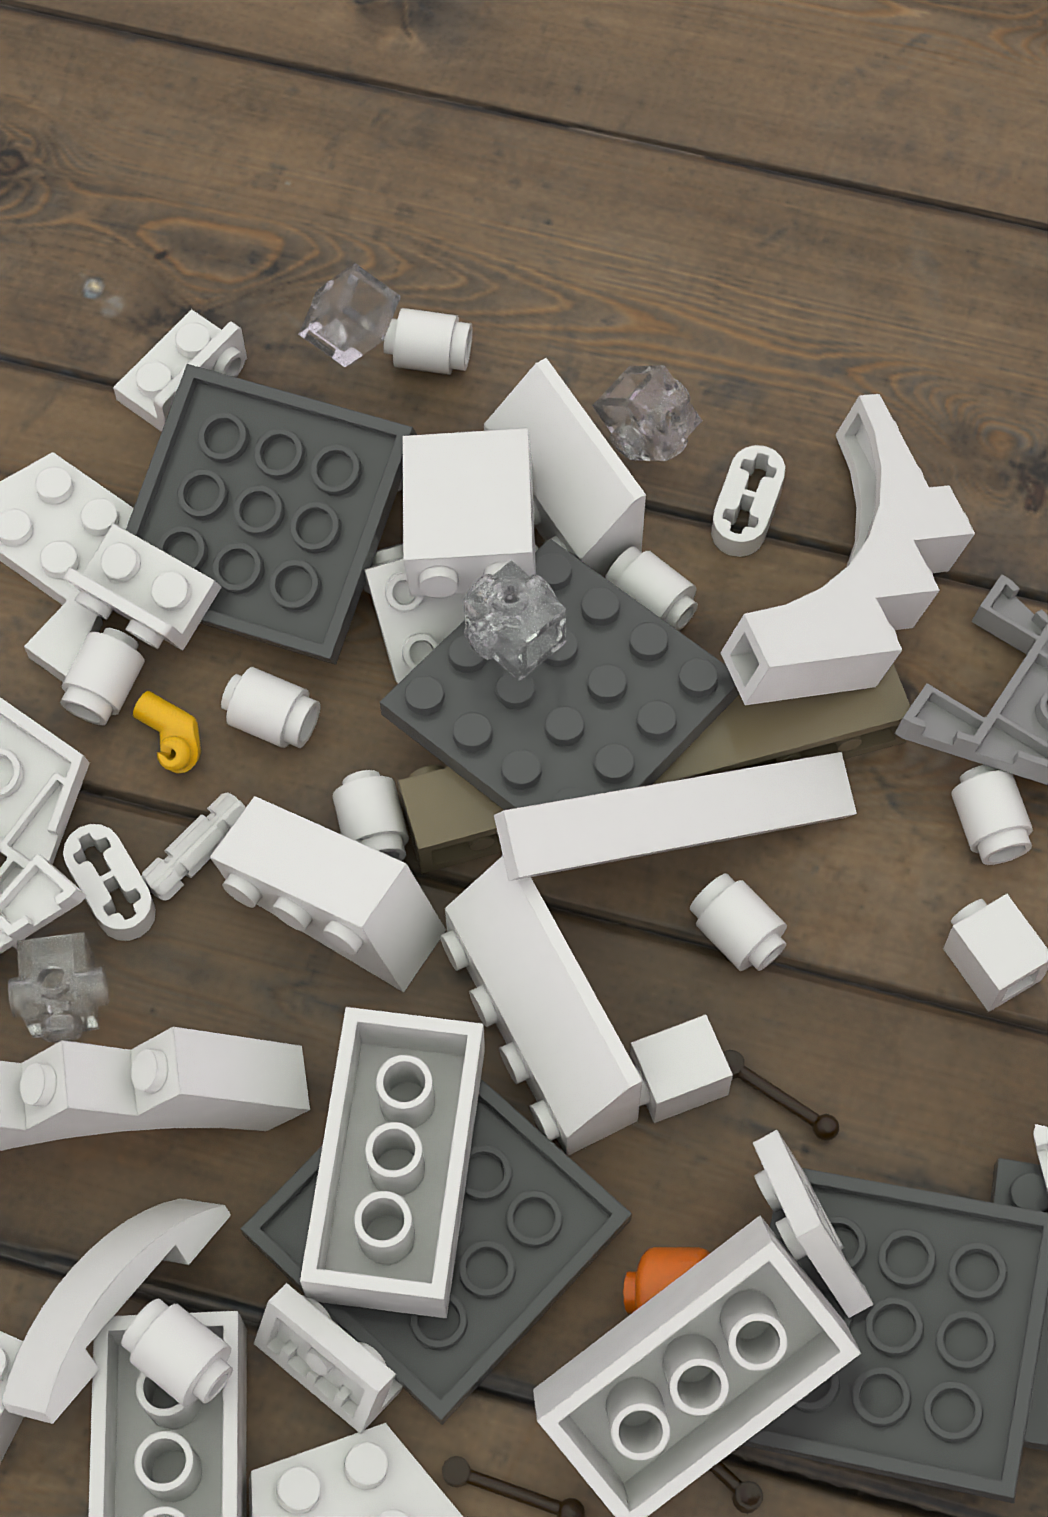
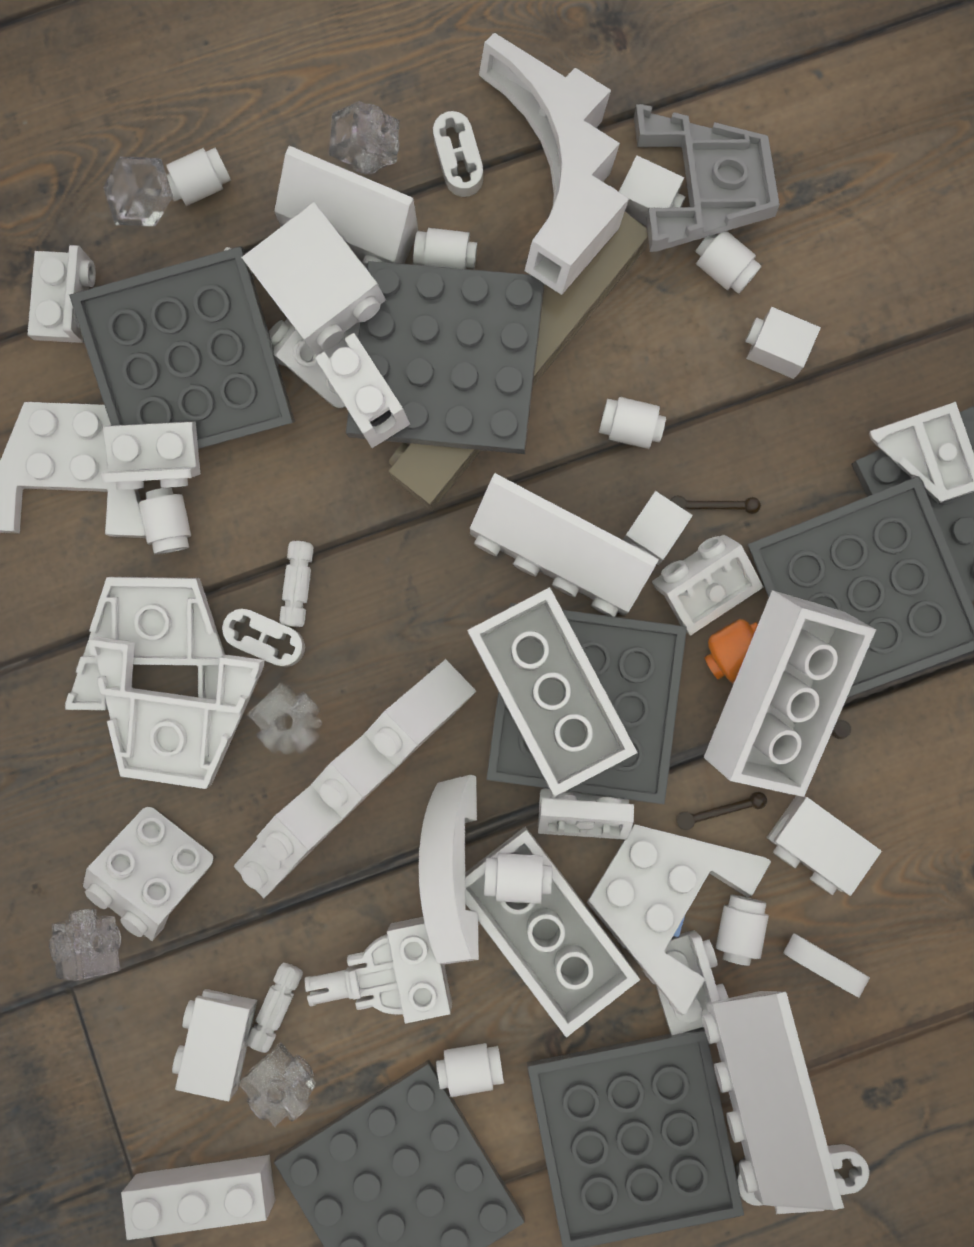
camera: 30 degrees left, 20 degrees up
yellow arm [133,691,201,773] -> none
white wedge [210,796,446,993] -> none
white brick [221,667,320,748] -> none
white brick [332,770,409,861] -> none
clear brick [463,560,566,681] -> none
white tile [494,752,857,881] -> none
white wing [753,1130,874,1318] -> none
none -> white brick [315,333,410,448]
none -> white brick [619,156,686,226]
none -> white bracket [652,535,763,636]

